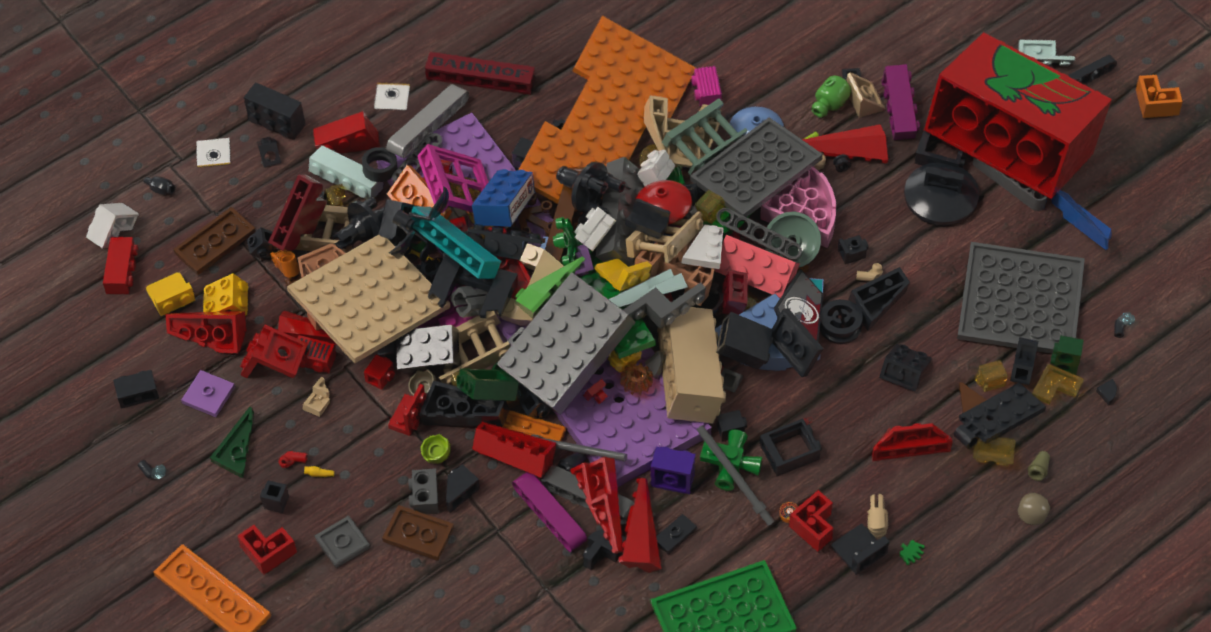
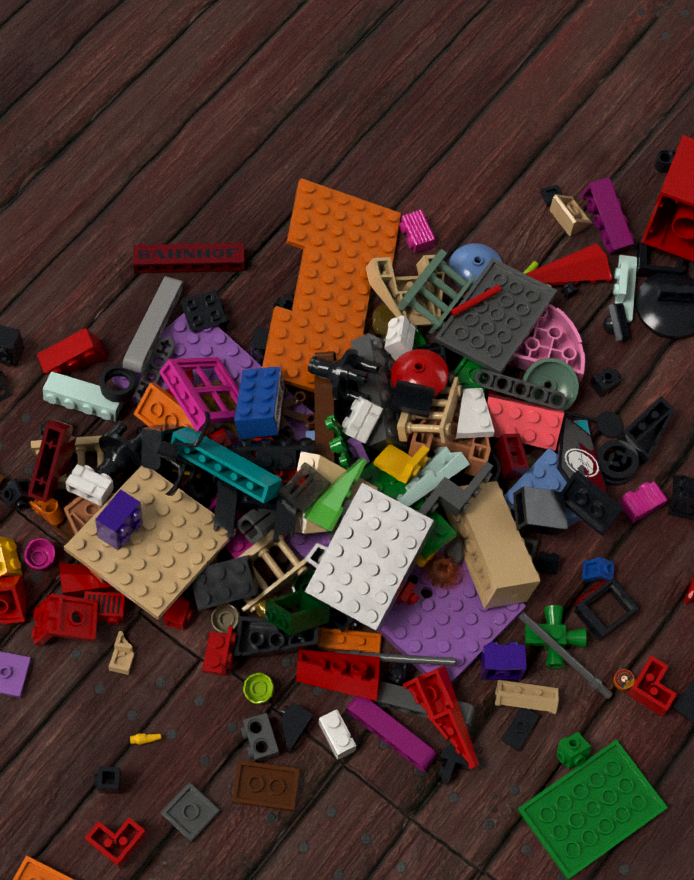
camera: 20 degrees left, 10 degrees up
dark green wing [210,406,254,478] -> none
red arm [279,451,308,468] -> none
clear yellow bracket [325,184,345,207] -> none
white sticker [374,83,410,110] -> none
red wedge [619,478,661,573] -> none
clear yellow brick [695,190,725,224] -> none
black brick [716,410,748,442] -> none
bright green piece [812,75,851,118] -> none
tan arm [856,263,883,282] -> none
none -> dark pink hair [24,538,56,571]
none -> white brick [66,465,114,507]
none -> dark purple brick [95,489,143,550]
none -> black bracket [181,290,230,332]
none -> clear smoke plate [277,462,331,514]
none -> white brick [318,710,356,760]
none -> red bar [450,285,502,317]
none -> tan container [495,680,559,714]
none -> black tile [537,551,560,575]
none -> green brick [557,732,591,769]
none -> black piece [564,411,623,438]
none -> blue bracket [582,557,614,582]
none -> black tile [603,303,631,341]
none -> light aqua bracket [613,255,637,322]
none -> dark pink brick [620,481,668,523]

